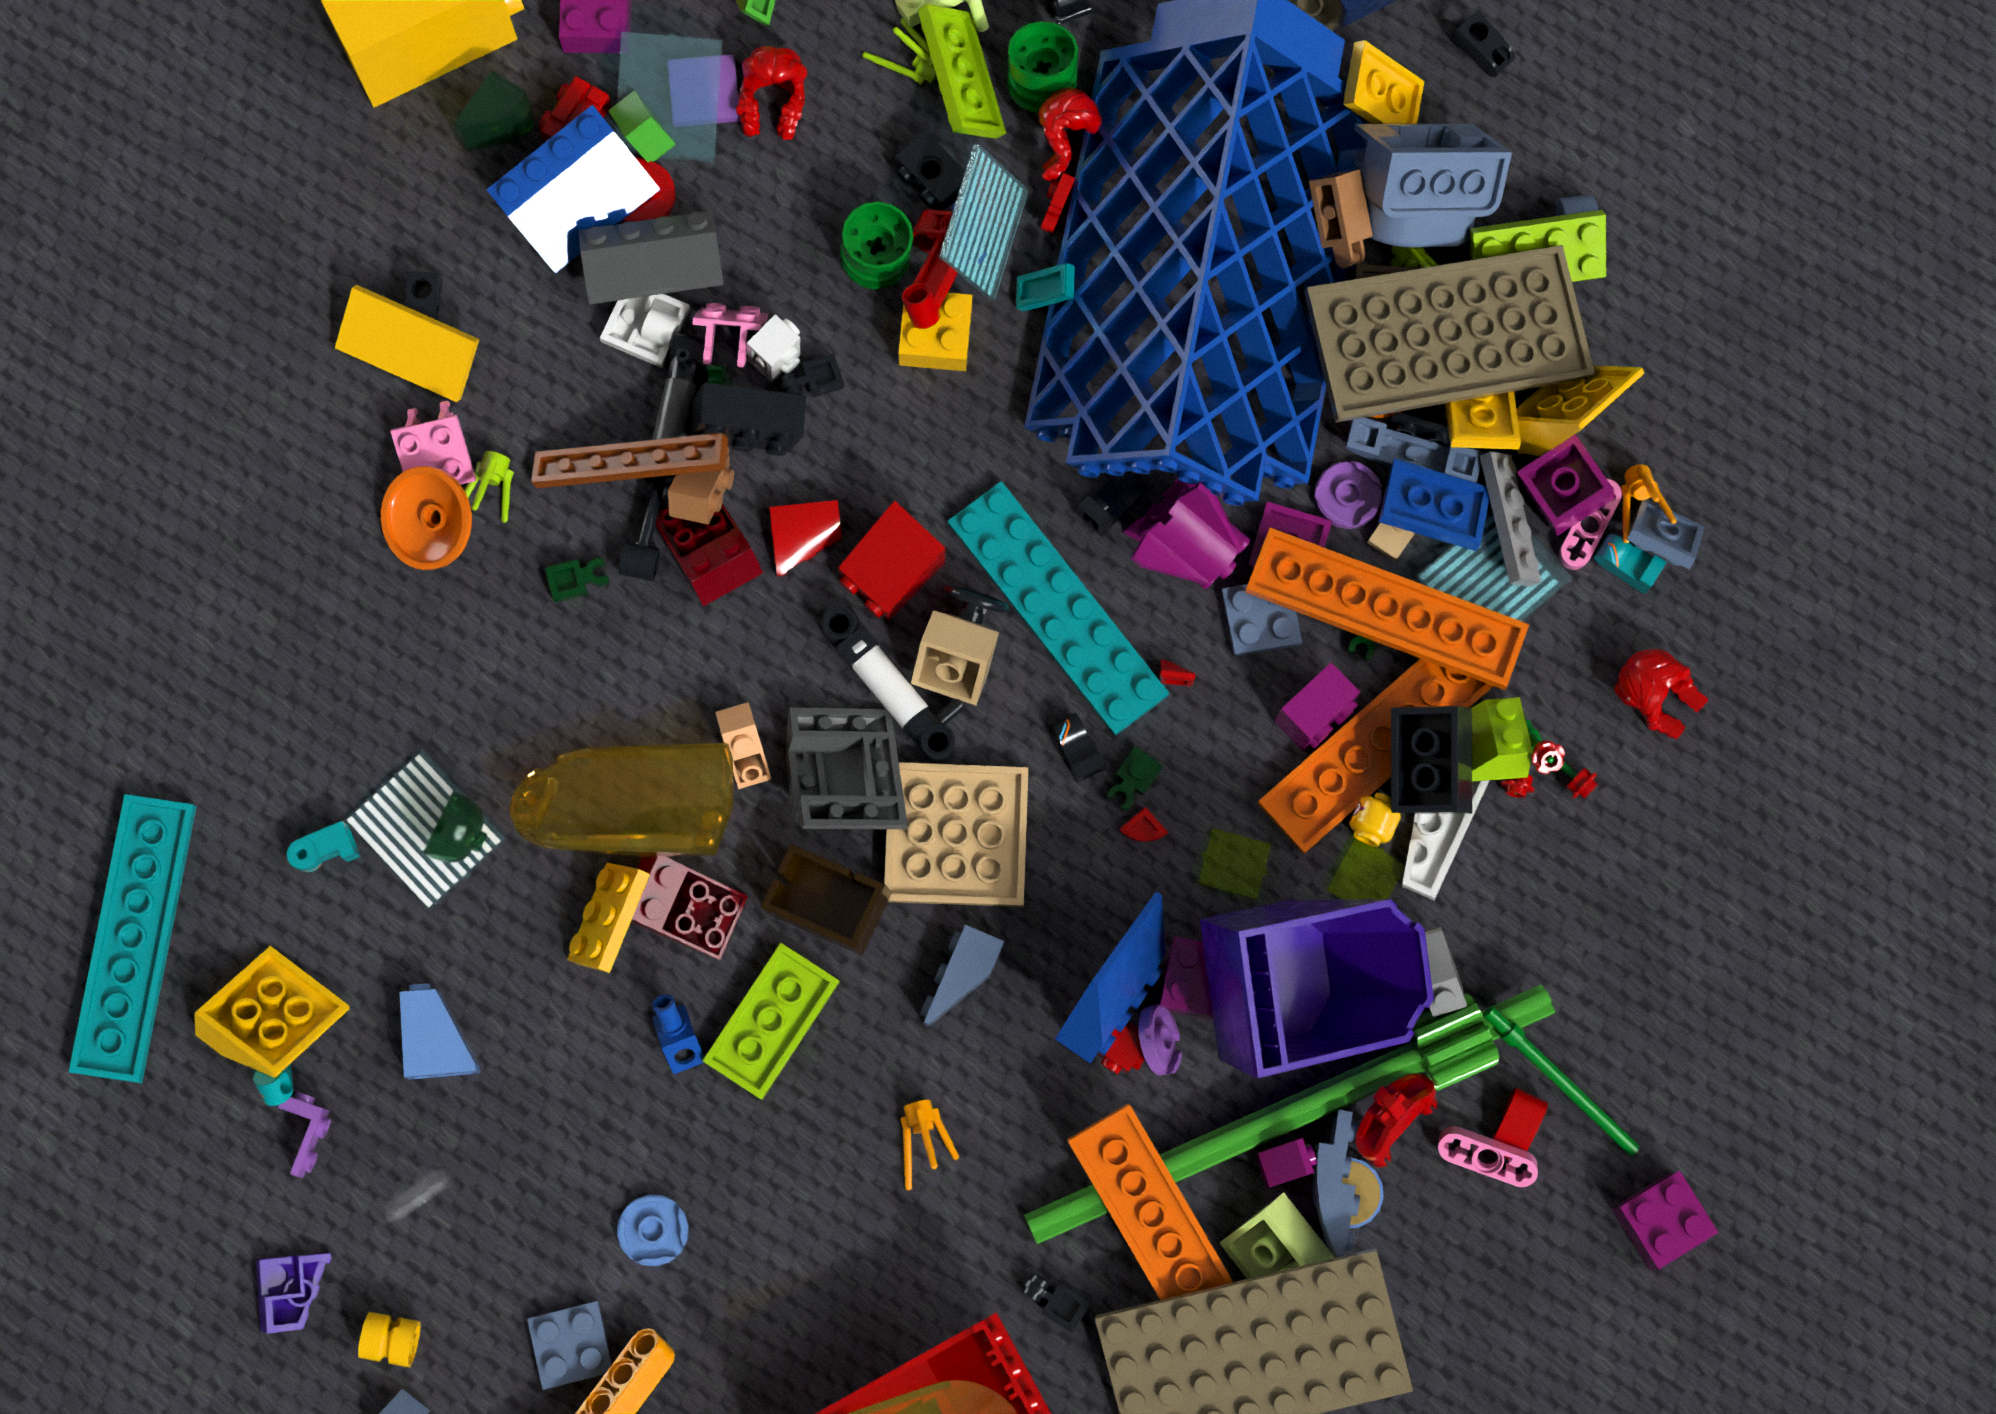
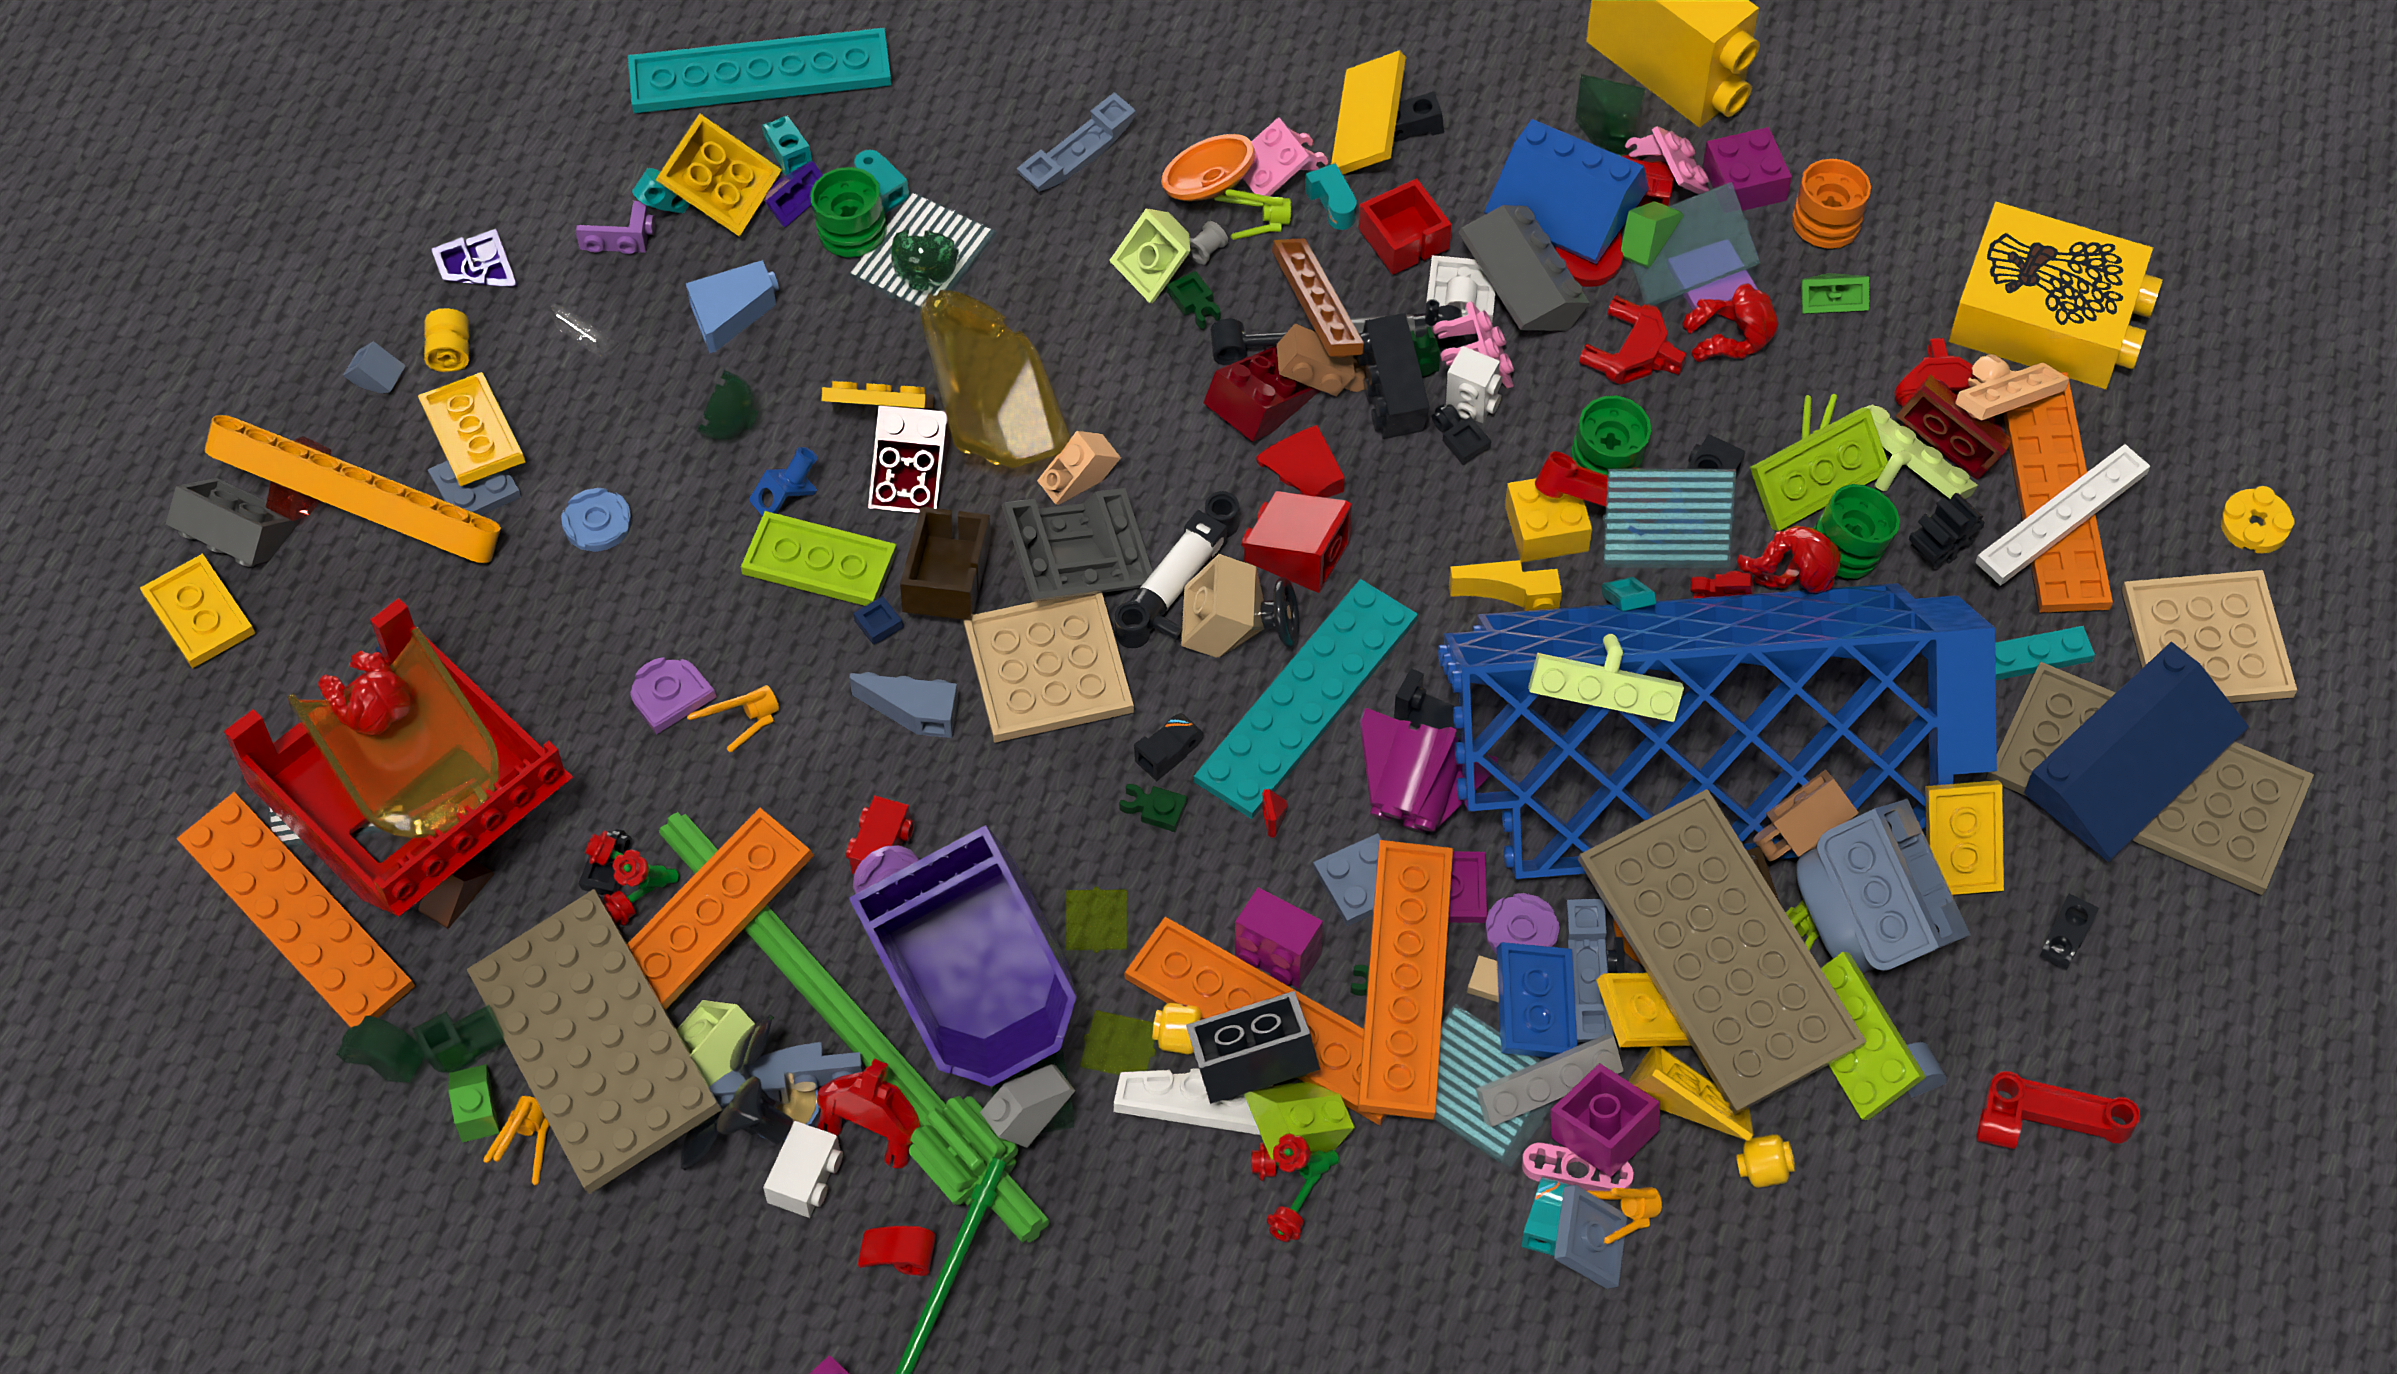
camera: 80 degrees right, 20 degrees down
blue slope [1055,892,1166,1064] -> none
red tile [1119,807,1168,842] -> none
magenta slope [1255,1138,1317,1189] -> none
bright pink beam [1438,1126,1538,1187] -> none
red hair [1614,649,1708,740] -> none
none -> yellow tile [418,372,525,486]
none -> red plant [584,831,678,925]
none -> medium lavender tile [631,657,716,735]
none -> black plant [681,1014,793,1170]
none -> clear green cylinder [696,369,758,440]
none -> teal leg [762,115,812,176]
none -> white brick [763,1121,843,1218]
none -> dark purple slope [764,160,823,227]
none -> green wheel [810,167,887,257]
none -> dark blue plate [853,596,903,645]
none -> sand blue slope [1017,92,1137,191]
none -> yellowish green slope [1109,209,1190,303]
none -> light grey bush [1188,221,1228,265]
none -> teal leg [1305,163,1357,230]
none -> red piece [1358,178,1452,275]
none -> yellow slope [1449,560,1562,611]
none -> yellowish green plate [1528,634,1684,722]
none -> red connector [1579,295,1686,384]
none -> bright pink plate [1625,126,1711,197]
none -> yellow head [1736,1134,1795,1188]
none -> red piece [1976,1071,2140,1149]

